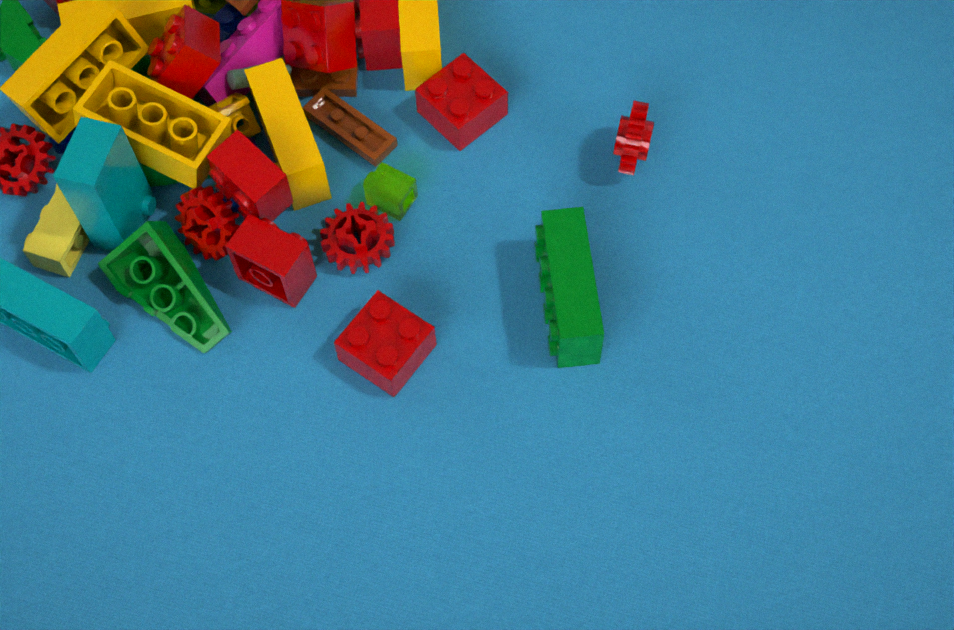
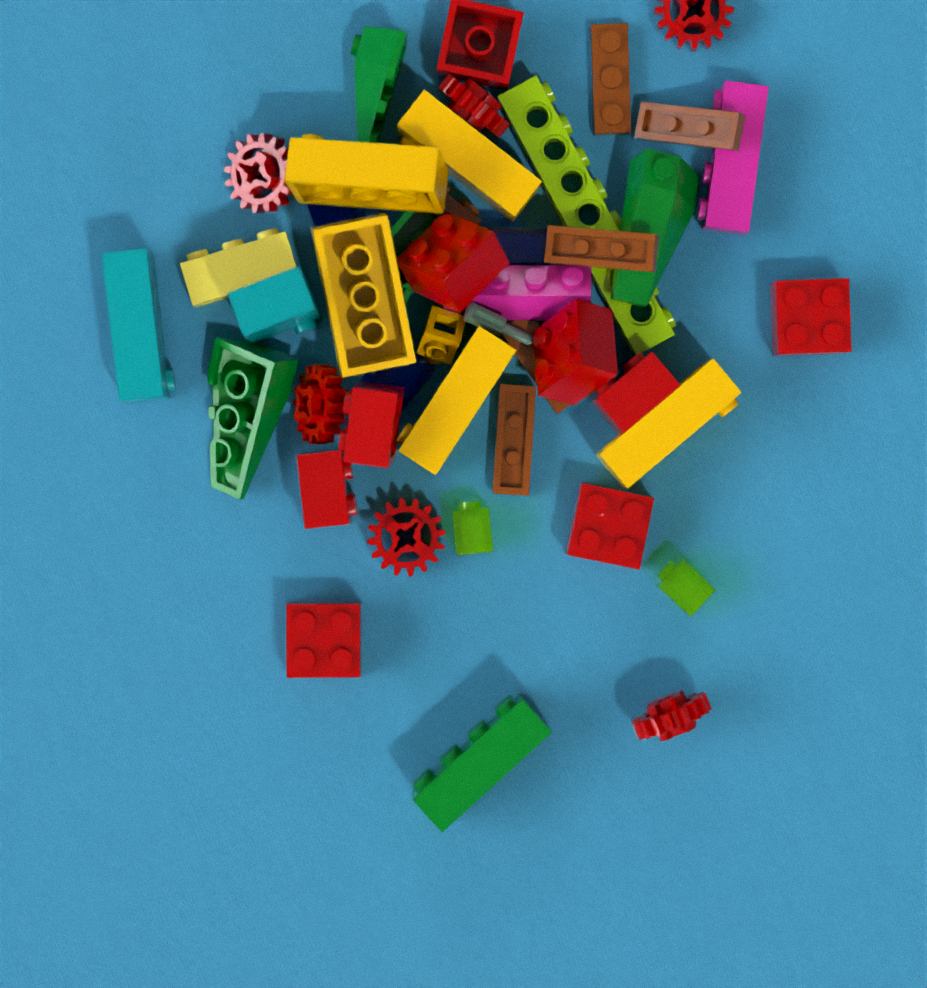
camera: 55 degrees right, 25 degrees up
none -> clear neon green brick [656,559,715,617]

